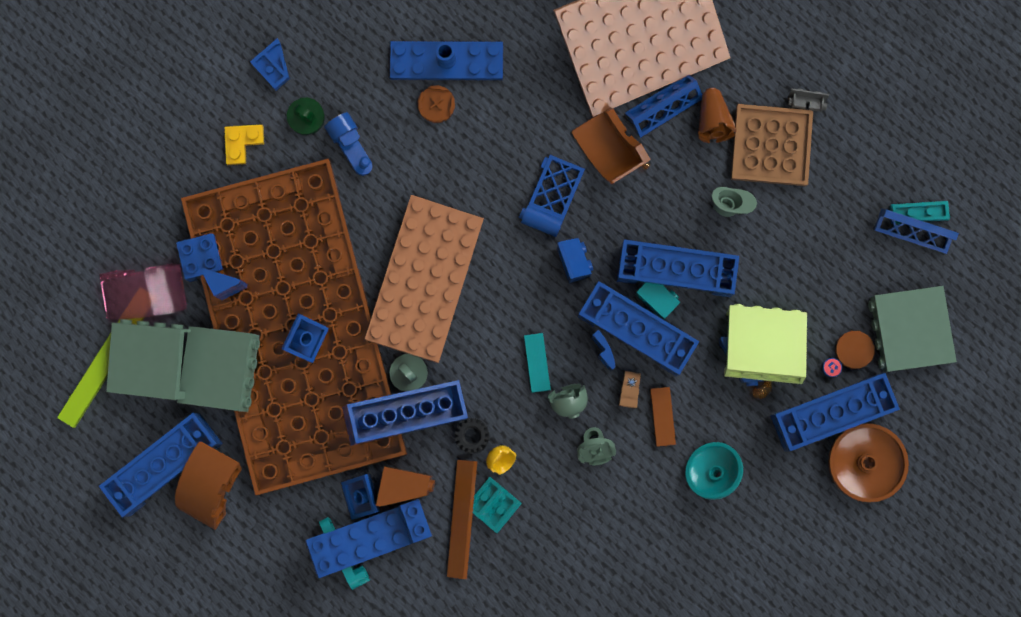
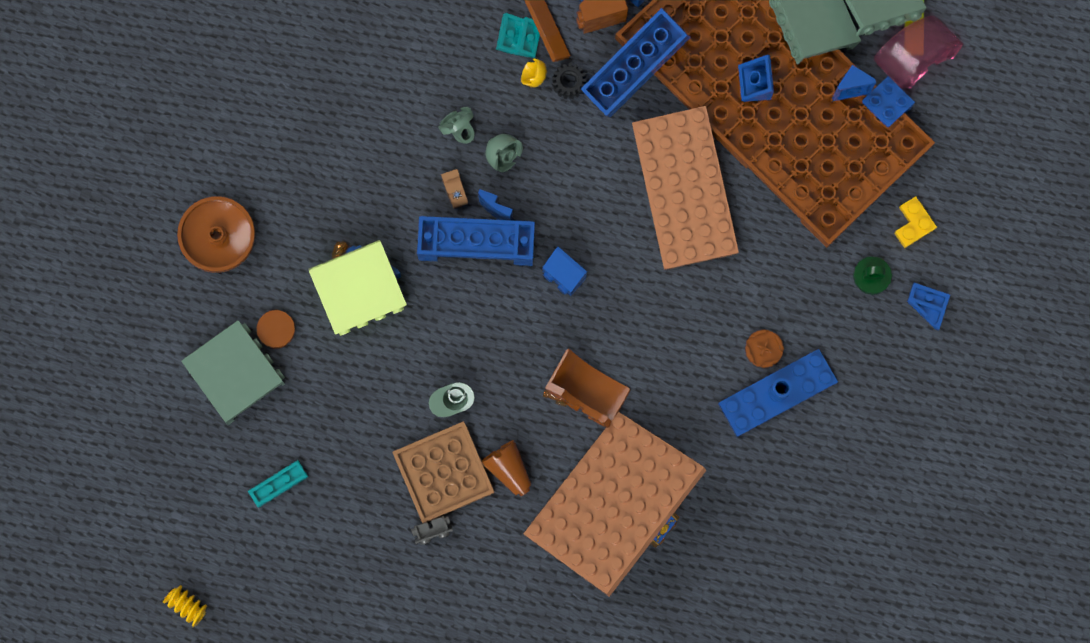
camera: 145 degrees right, 5 degrees down
blue piece [324,112,372,176] -> none
sand green tile [389,354,428,392] -> none
blue piece [519,155,585,237] -> none
teal tile [524,333,551,393] -> none
blue plate [617,240,739,298] -> none
blue fence [625,75,702,138] -> none
teal brick [635,283,680,320] -> none
dark orange tile [650,387,676,447] -> none
teal dish [686,442,743,500] -> none
blue plate [770,373,900,451] -> none
tile [822,358,842,378] -> none
blue fence [874,208,959,254] -> none

